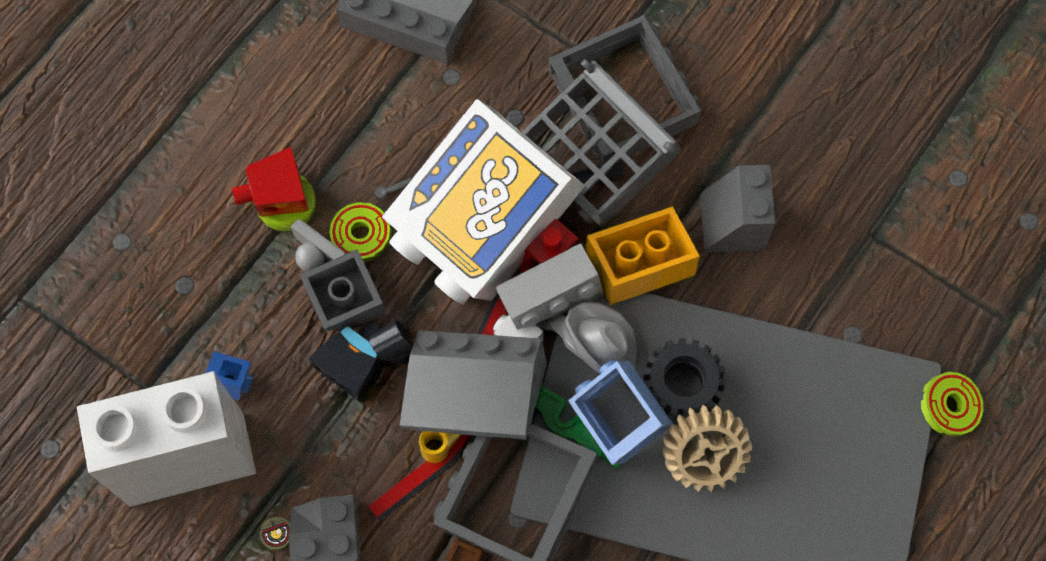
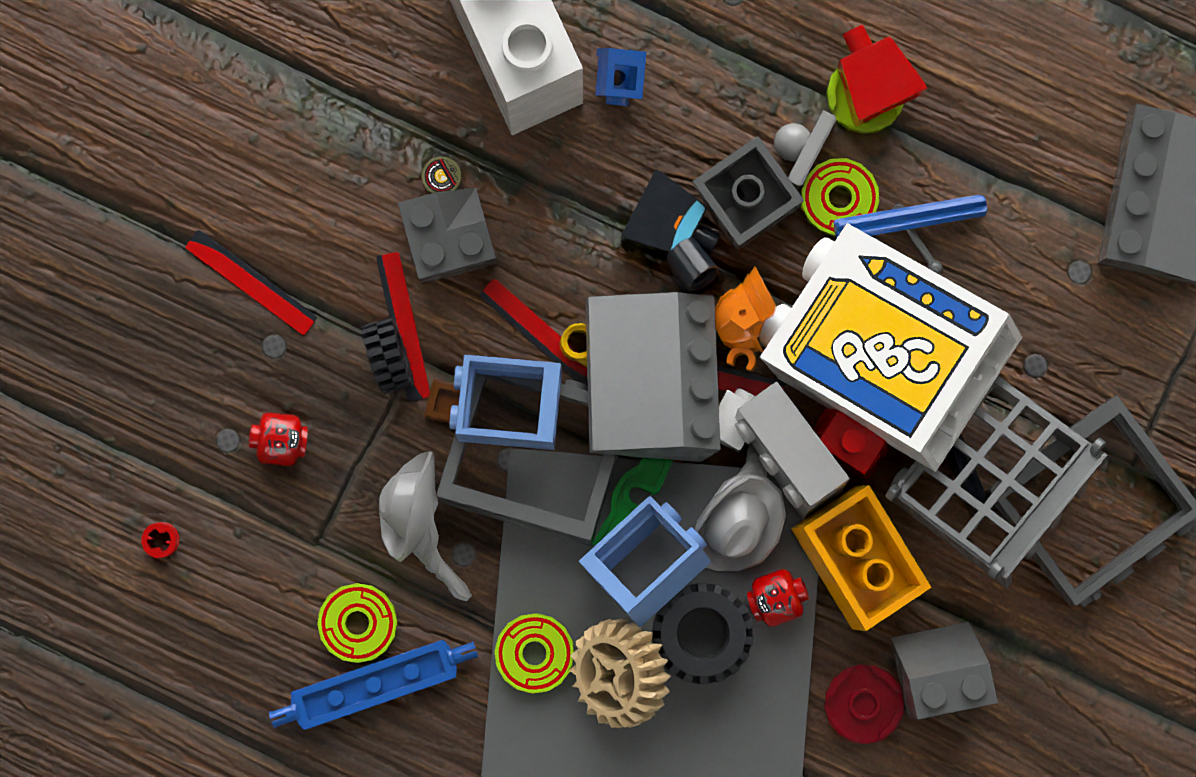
camera: 75 degrees right, 15 degrees up
none -> medium blue window [450,355,562,450]
none -> lime tile [494,613,574,694]
none -> orange helmet [715,266,777,372]
none -> red head [747,569,809,627]
none -> dark red tile [824,664,904,744]
none -> blue axle [834,195,987,239]

